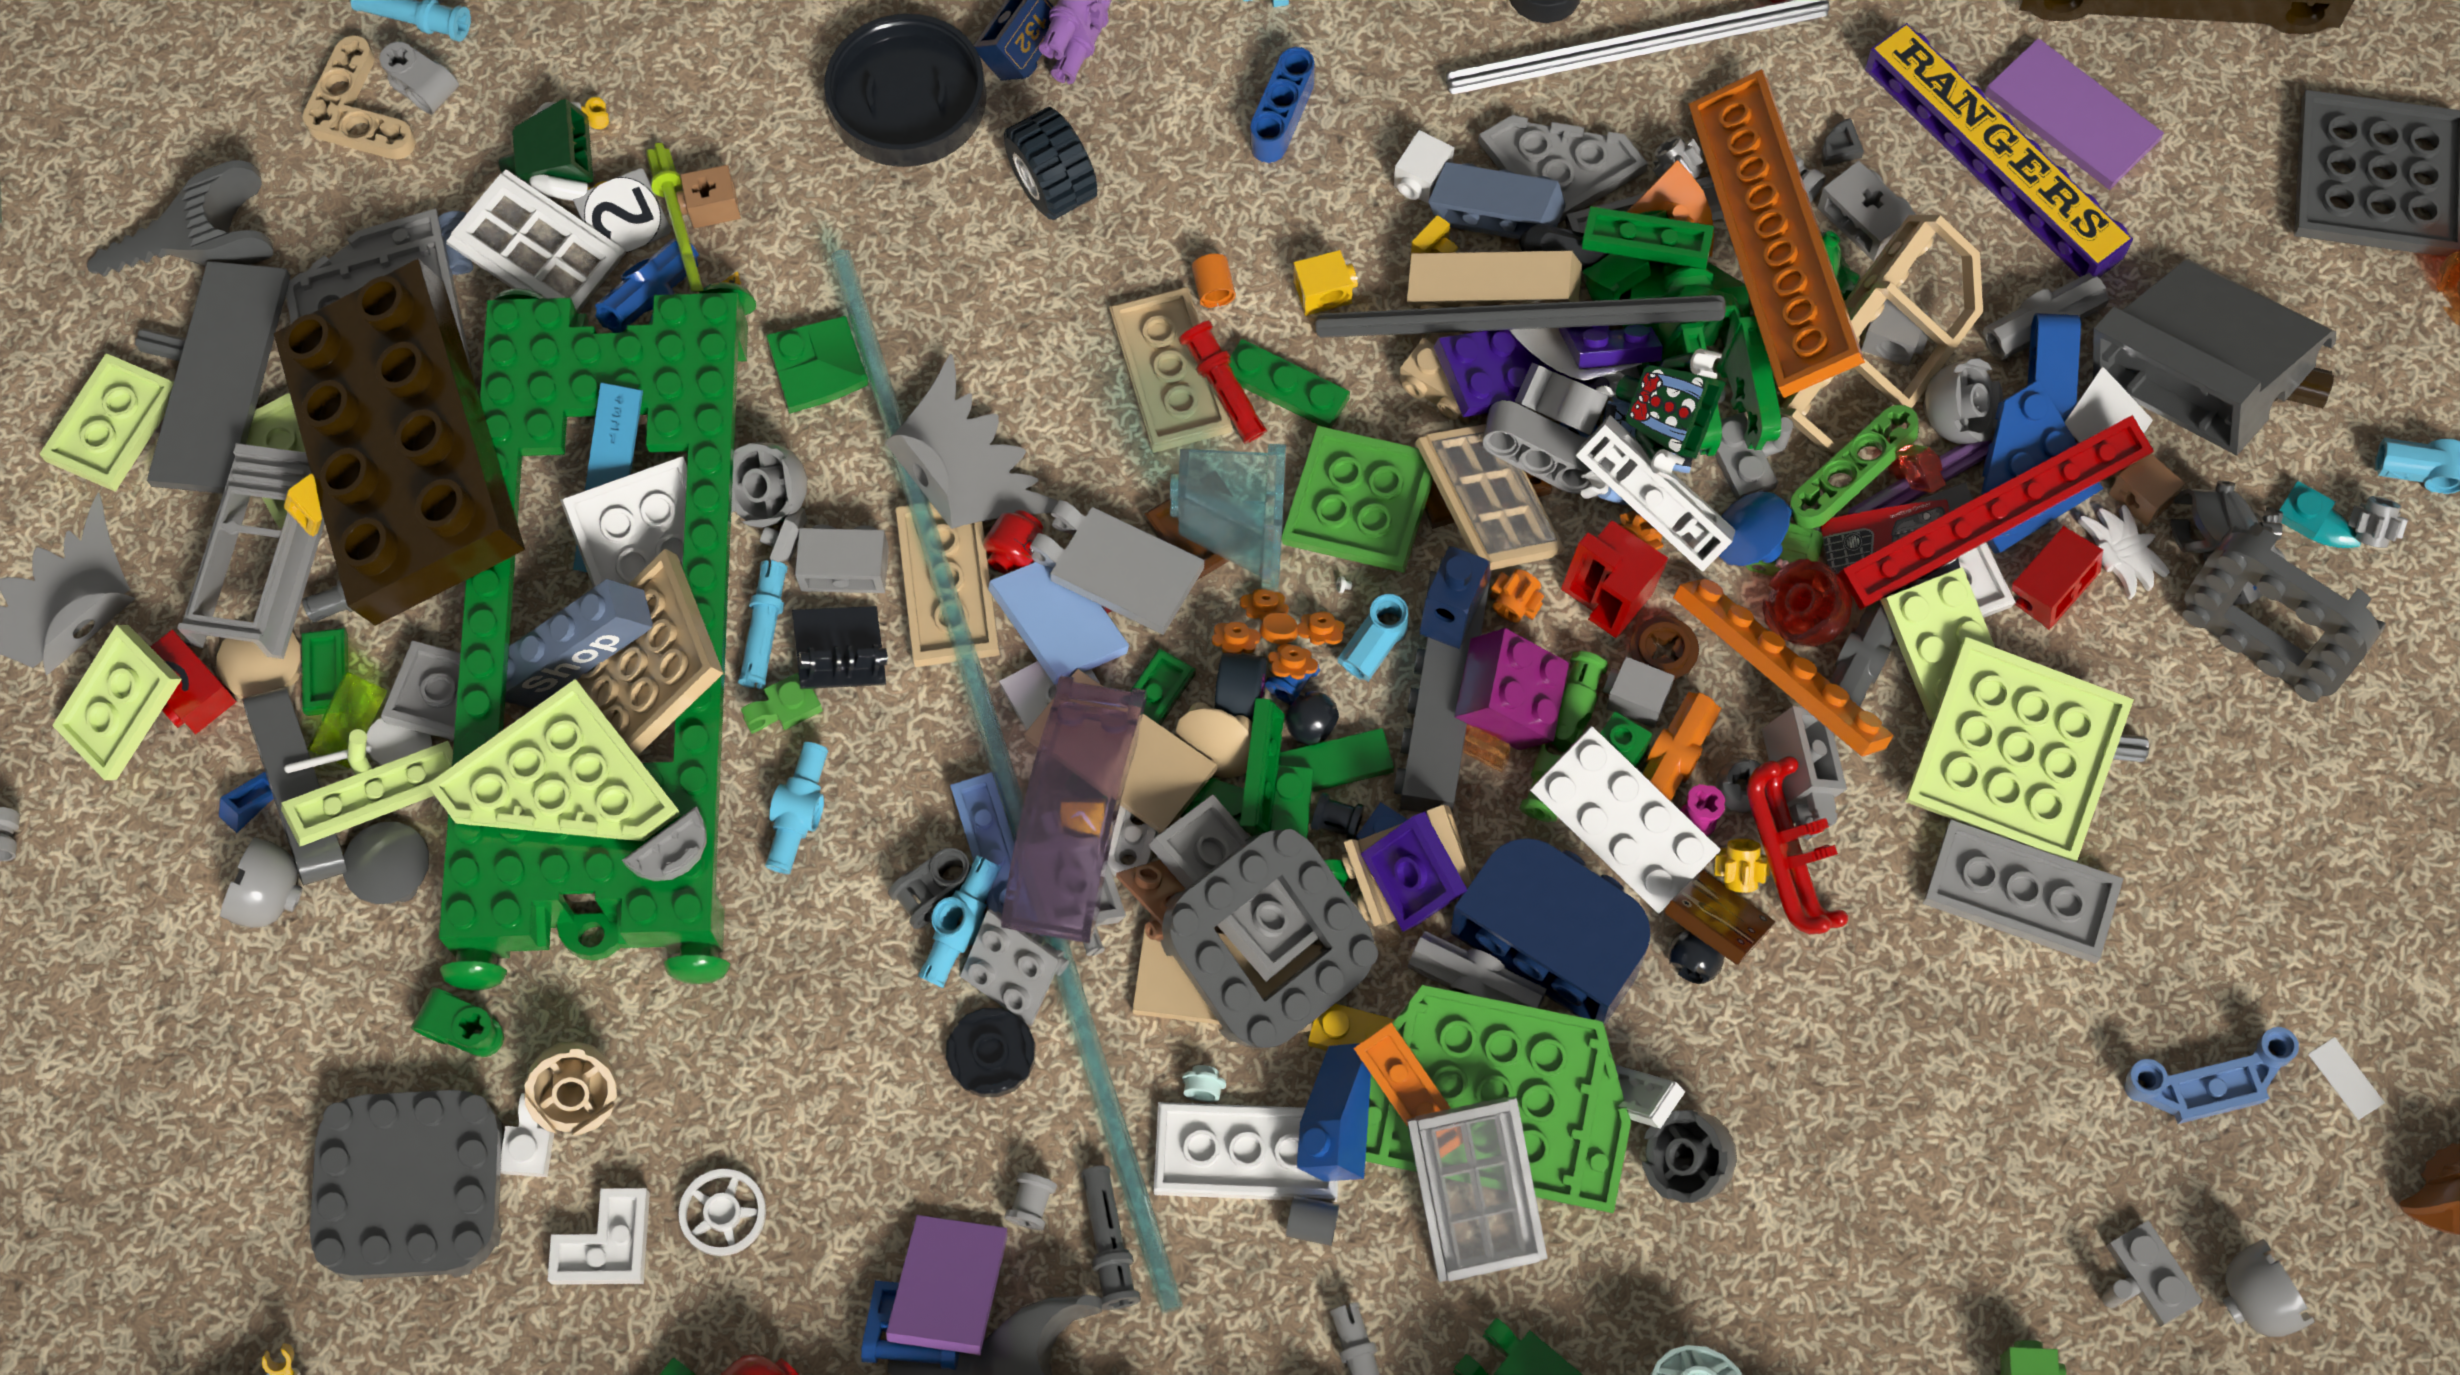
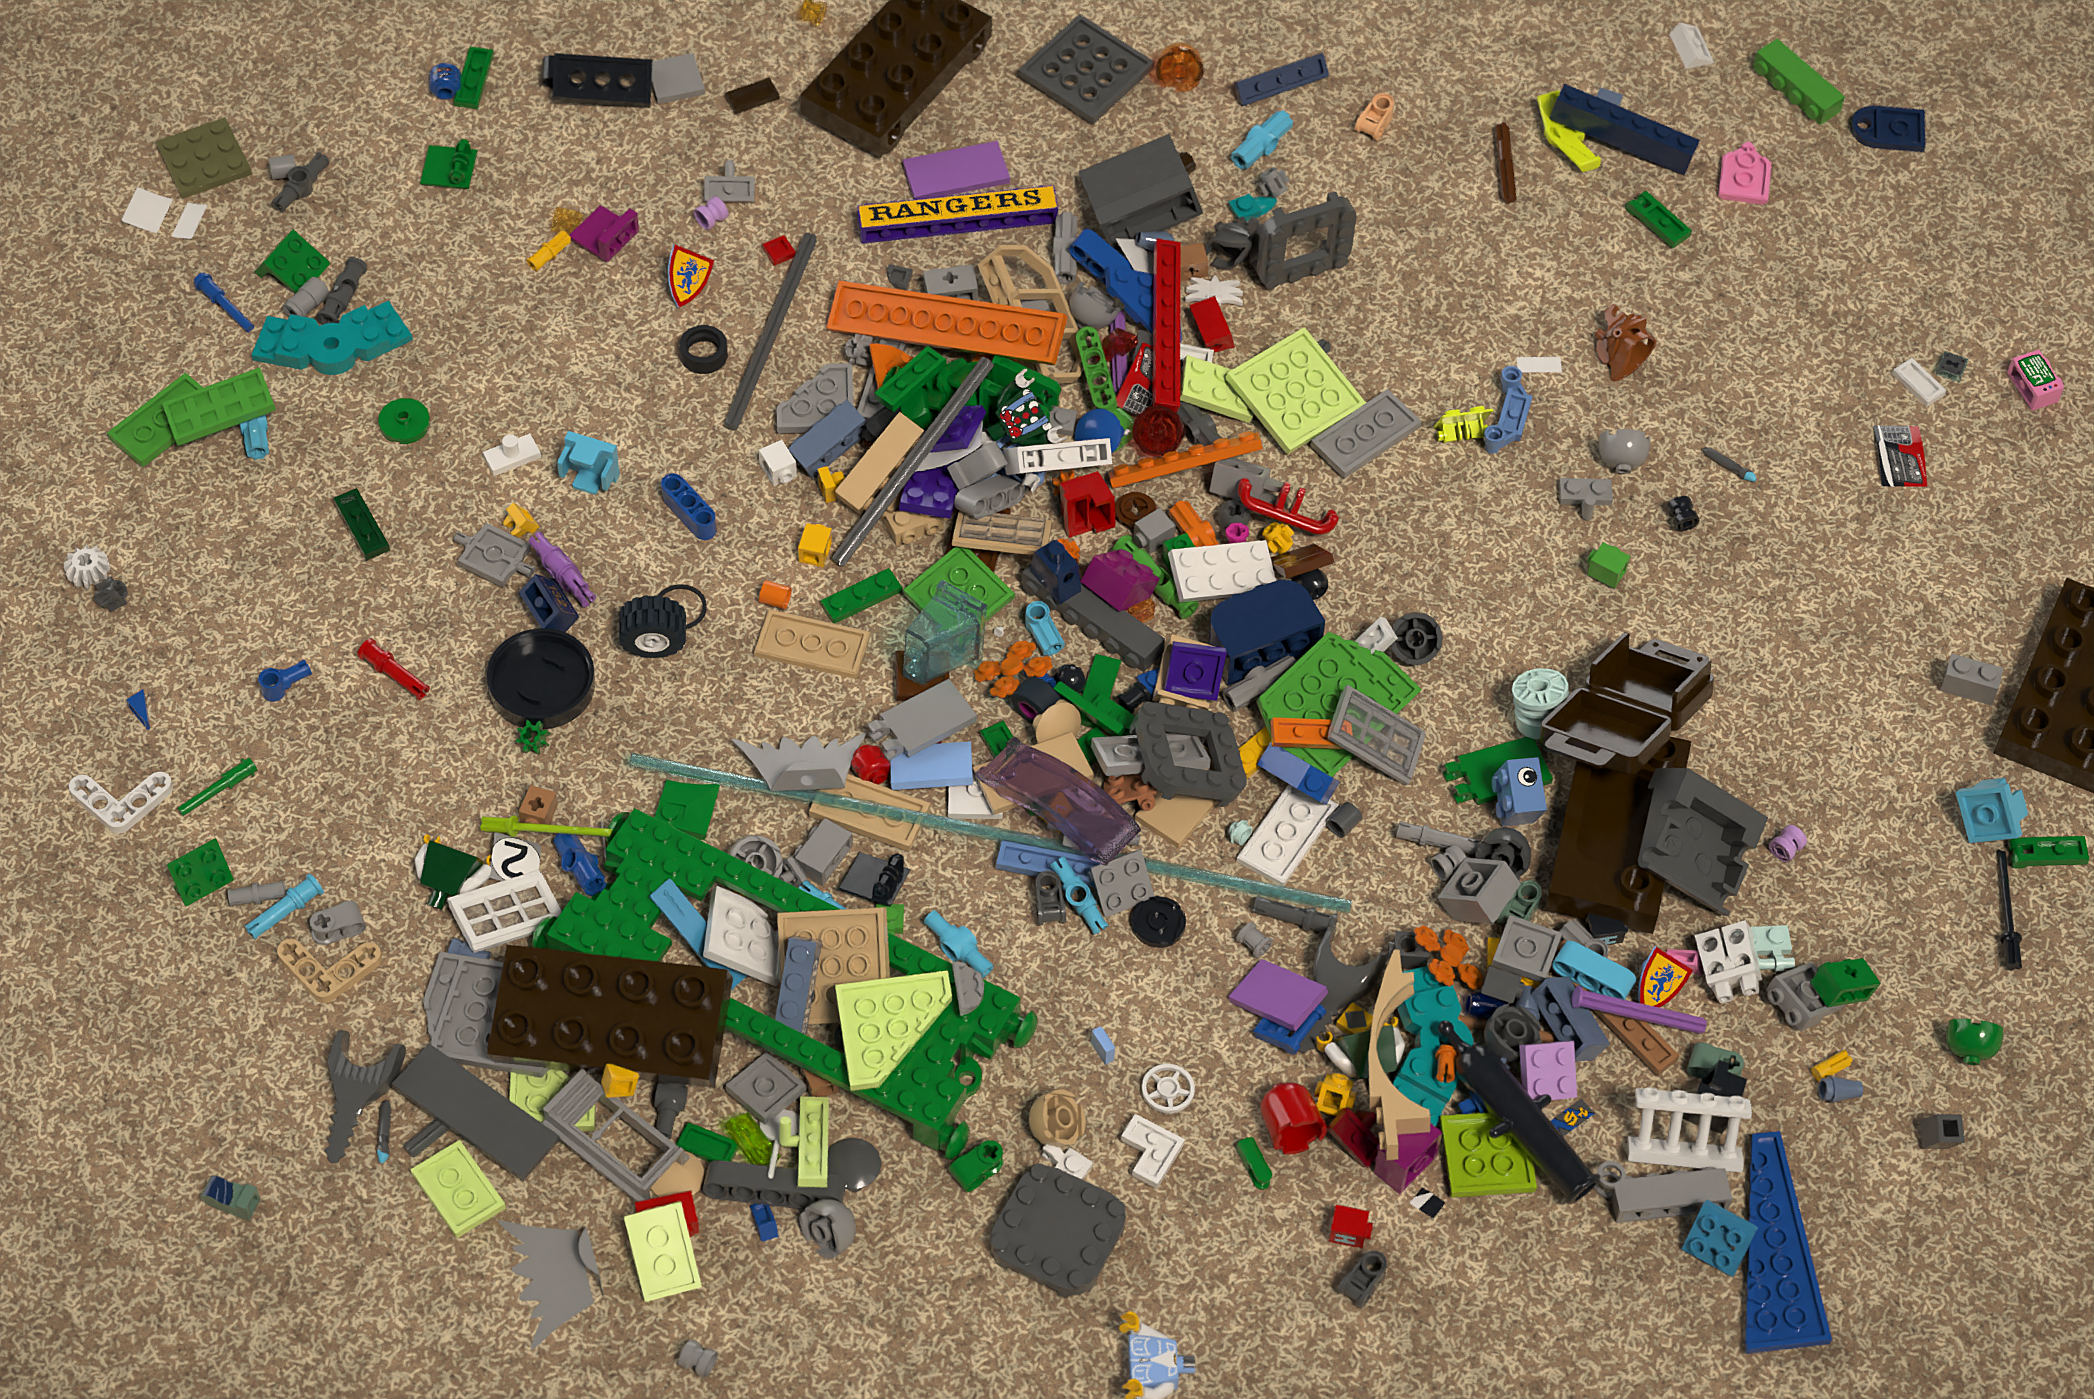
camera: 65 degrees left, 10 degrees down
red pin [1178,320,1267,444] -> none
none -> dark grey piece [376,1100,391,1163]
none -> green gear [516,720,551,754]
none -> black piece [658,584,707,629]
none -> light blue tile [1091,1026,1115,1065]
none -> sand blue cone [1135,231,1174,252]
none -> neon yellow hinge [1434,406,1493,443]

